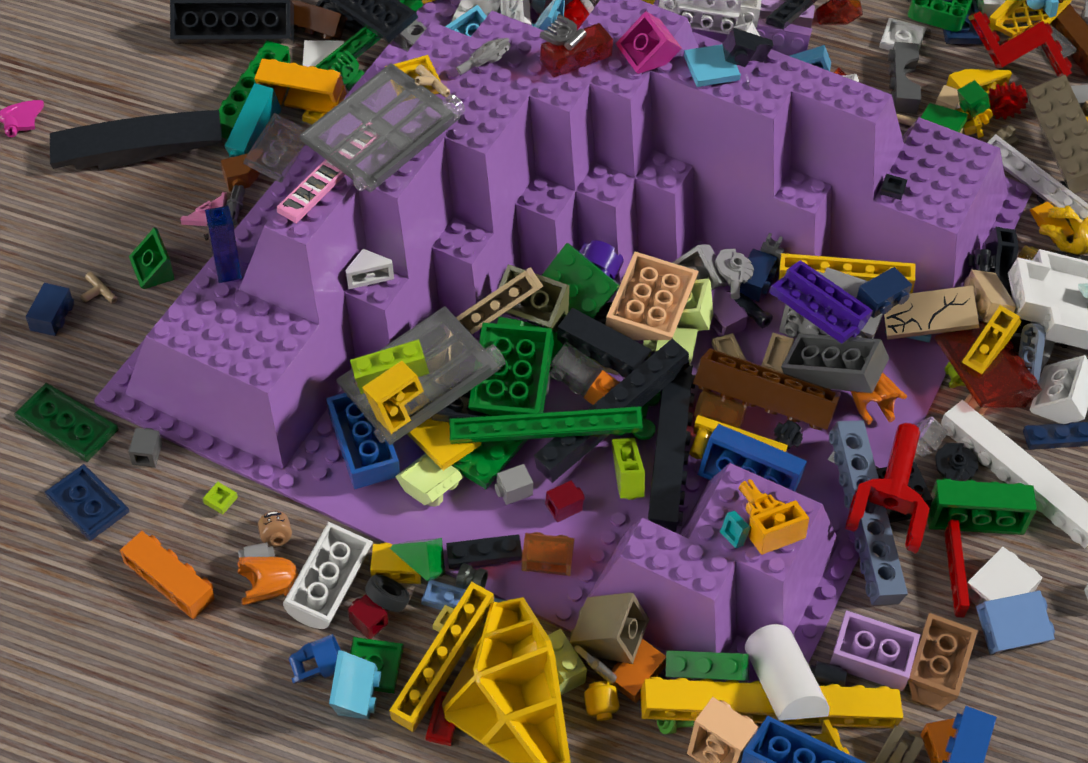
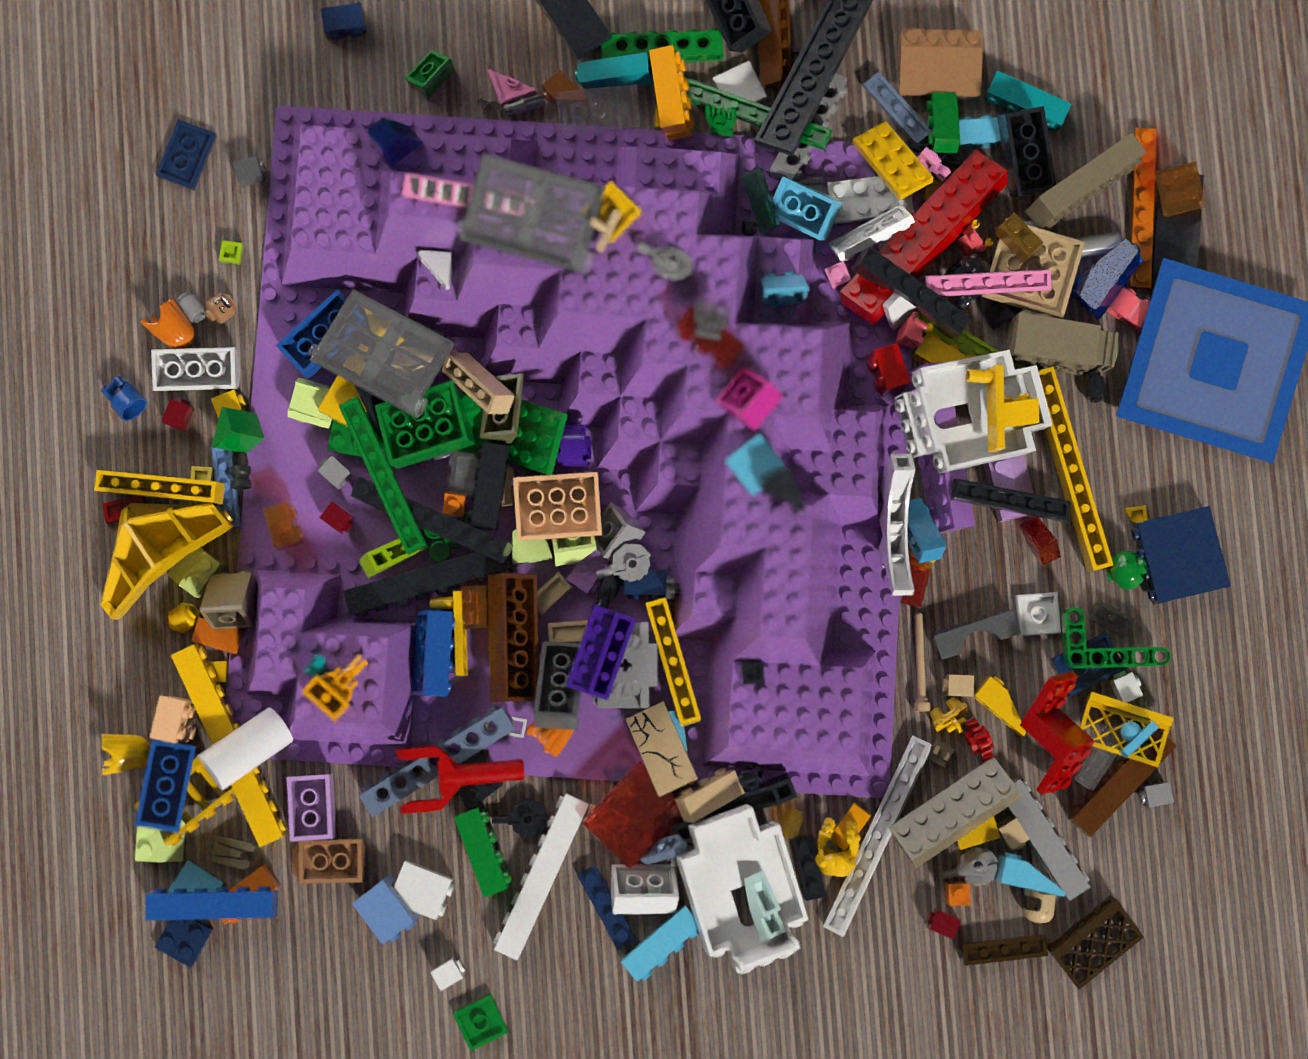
camera: 65 degrees right, 30 degrees up
dark green tile [14,383,119,462] -> none
tan piece [81,272,117,304] -> none
orange brick [120,531,215,619] -> none
medium azure slope [329,650,381,719] -> none
lime brick [350,339,430,394] -> none
green tile [350,637,404,694] -> none
yellow brick [362,361,424,434] -> none
black tyre [365,575,410,612] -> none
black plate [446,534,523,569] -> none
flat silver piece [574,644,617,684] -> none
green brick [666,651,749,680] -> none
black gear [773,420,803,449] -> none
black brick [810,661,847,687] -> none
dark blue brick [856,267,912,318] -> none
clear brick [916,416,948,458] -> none
green tile [920,103,968,133] -> none
red tile [944,520,970,618] -> none
green brick [957,80,990,117] -> none
yellow slope [962,305,1021,375] -> none

